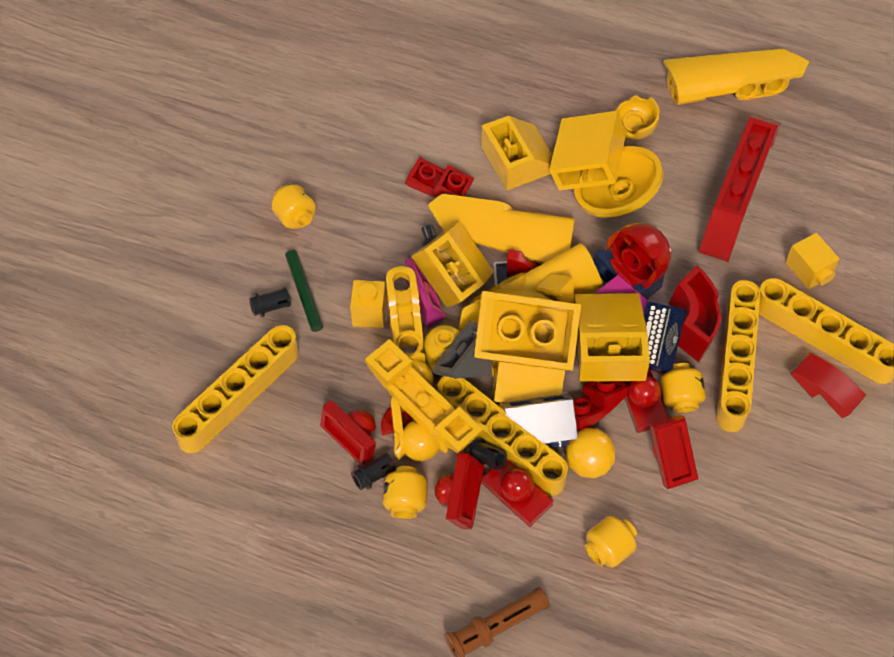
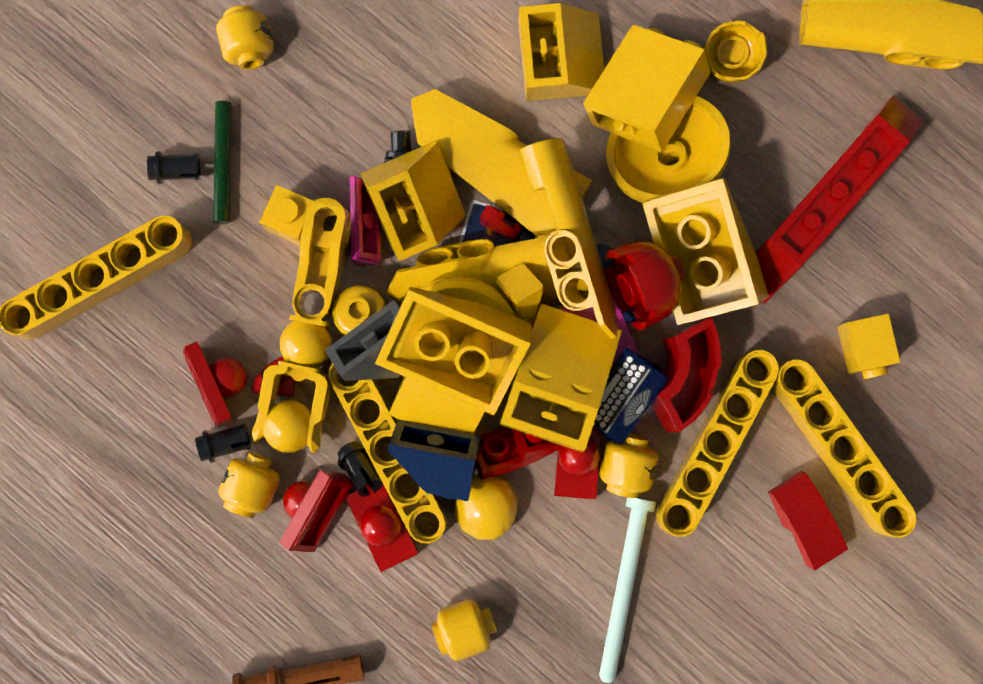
camera: 20 degrees right, 25 degrees up
yellow slope [365,339,483,453] -> none
red slope [405,157,475,198] -> none
red tile [650,414,699,489] -> none
none -> yellow panel [520,138,618,339]
none -> light aqua bar [599,498,656,683]
none -> yellow slope [642,178,769,325]

